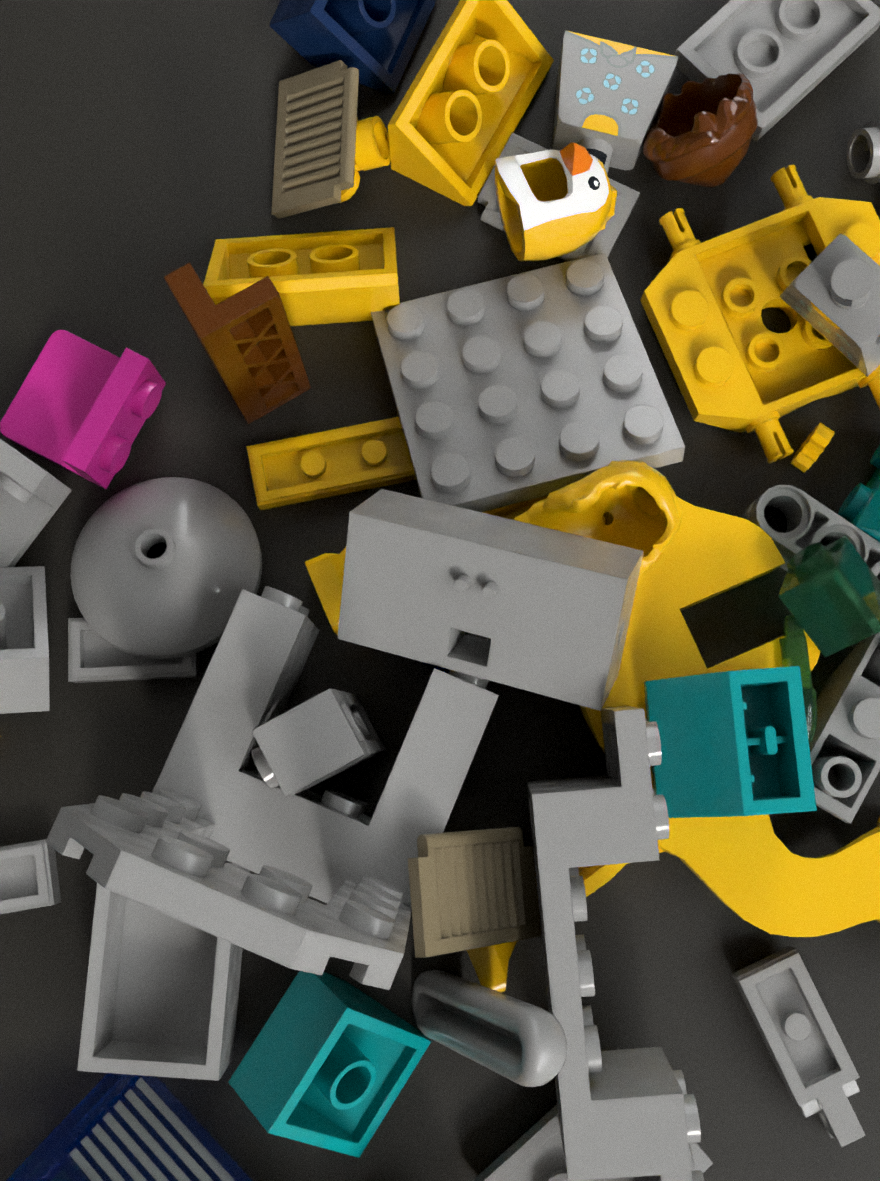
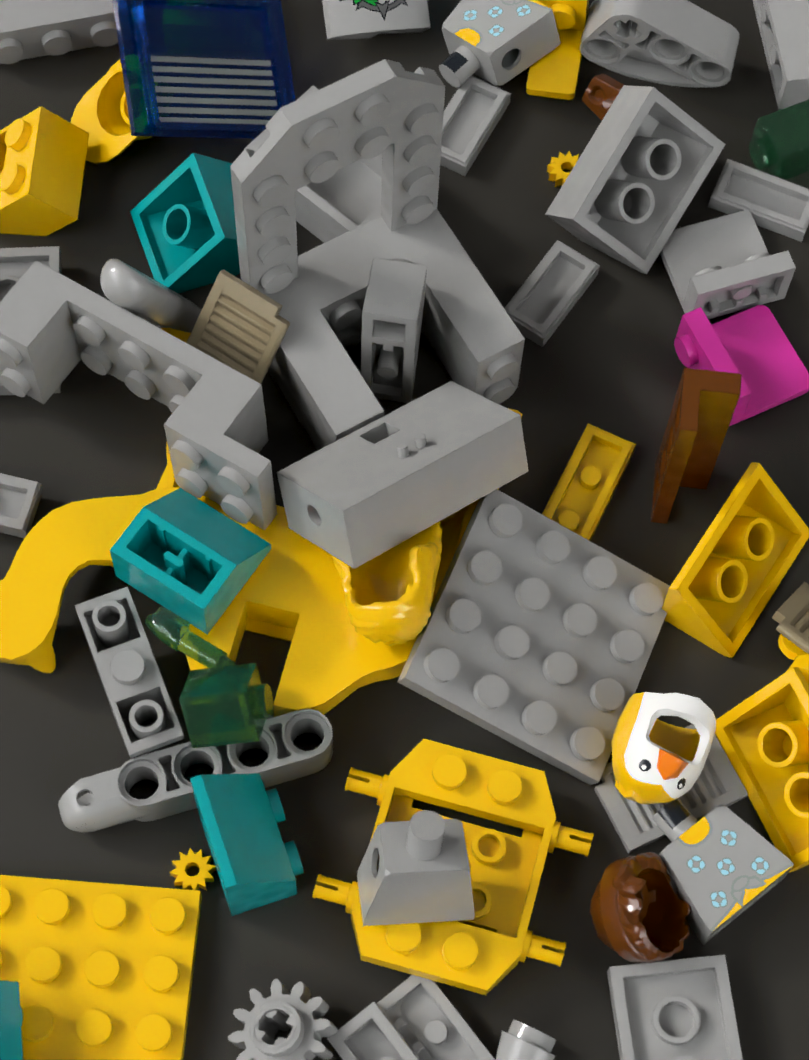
camera: 125 degrees right, 15 degrees down
light grey dish [70,477,262,659] -> none
yellow piece [790,422,834,473] -> none

